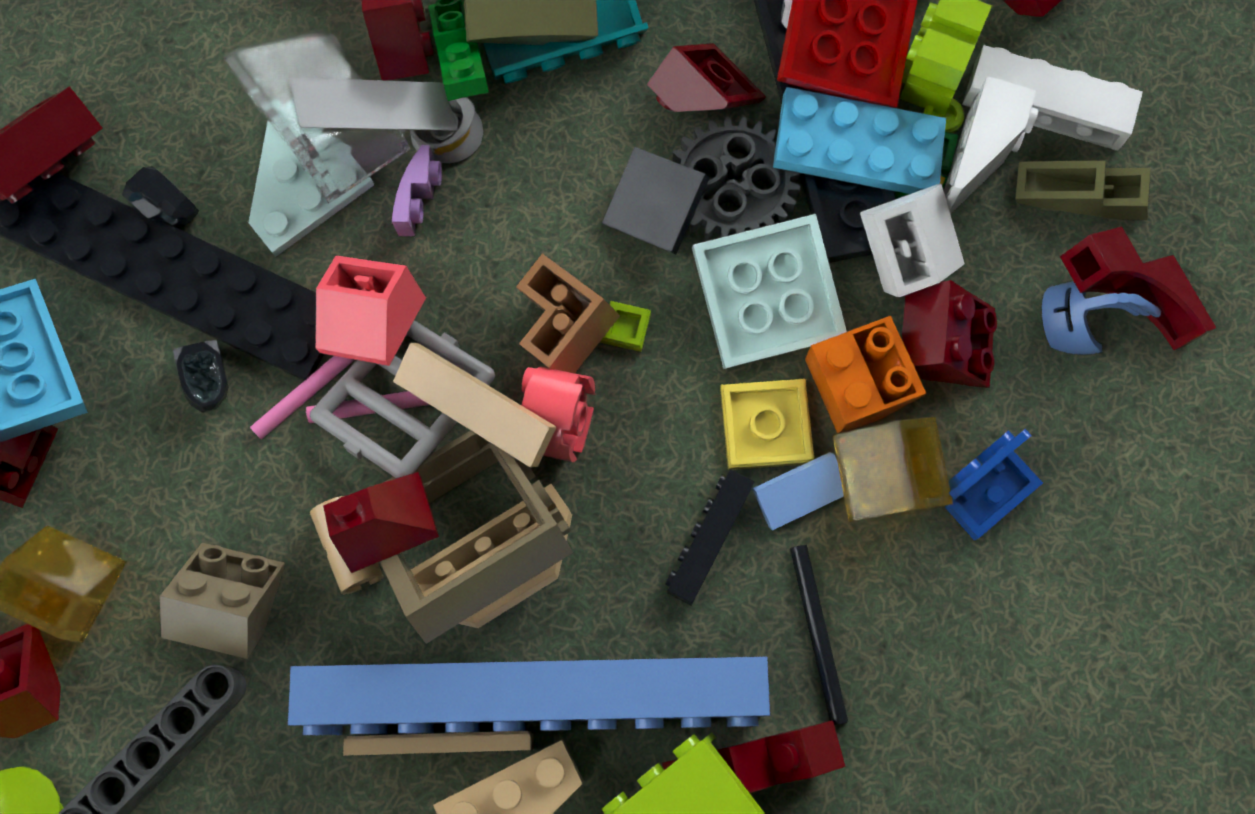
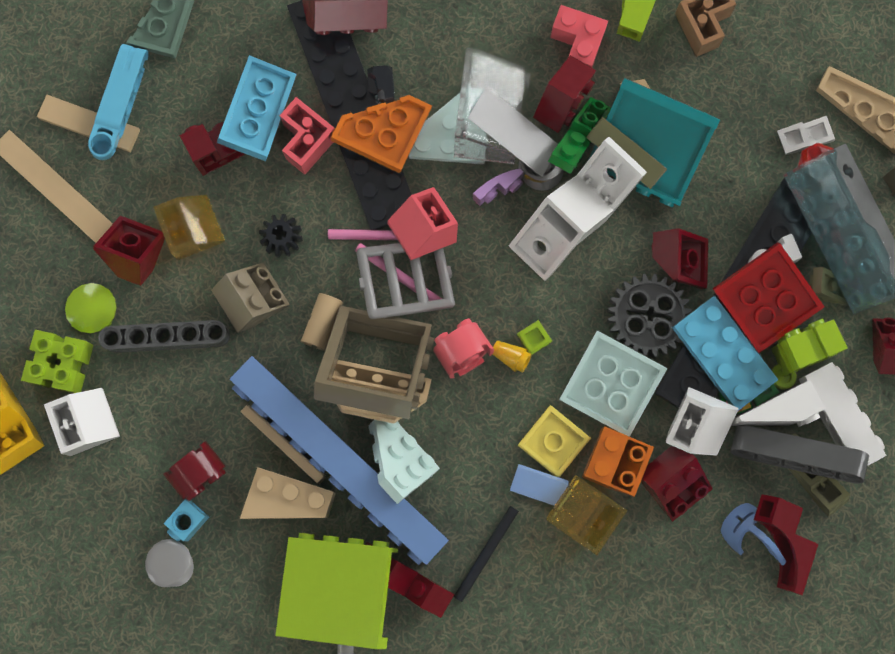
camera: 45 degrees right, 5 degrees up
rock [173,340,229,413] -> none
dark red slope [323,472,439,573] -> none
tan tile [393,343,556,468] -> none
medium nougat brick [516,254,620,373] -> none
black tile [602,147,710,255] -> none
black piece [665,469,755,606] -> none
blue bracket [939,429,1043,541] -> none
none -> black gear [259,214,303,258]
none -> coral brick [279,97,335,175]
none -> orange plate [331,95,432,173]
none -> light aqua plate [369,419,440,504]
none -> yellow cone [492,340,532,373]
none -> white bracket [509,137,647,281]
none -> dark grey beam [730,425,869,484]

